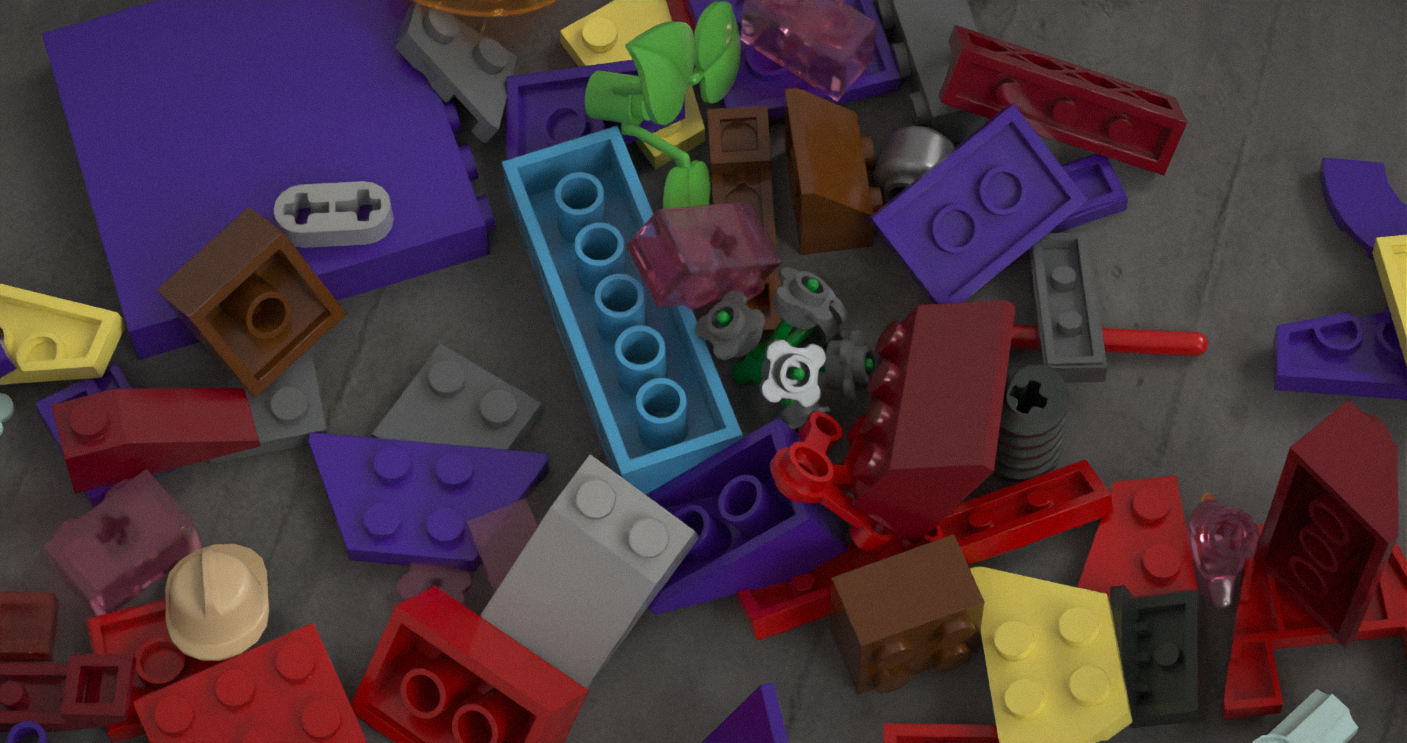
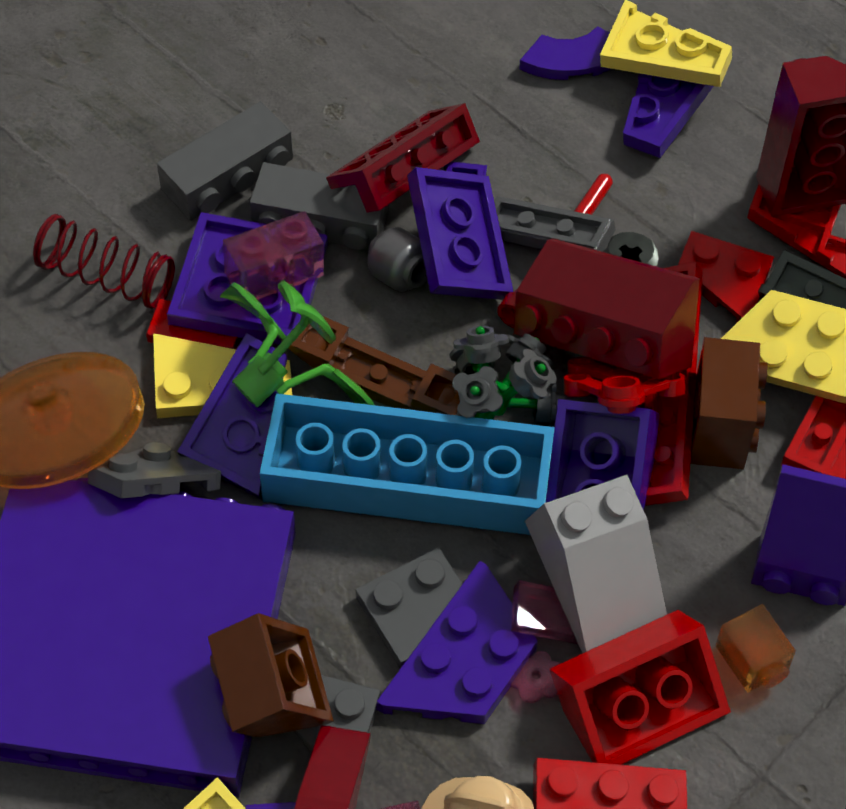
camera: 65 degrees left, 5 degrees down
light grey beam [274,181,394,248] -> none
clear pink brick [625,202,782,309] -> none
reddish brown slope [784,88,883,255] -> none
clear pink animal [1187,493,1258,608] -> none

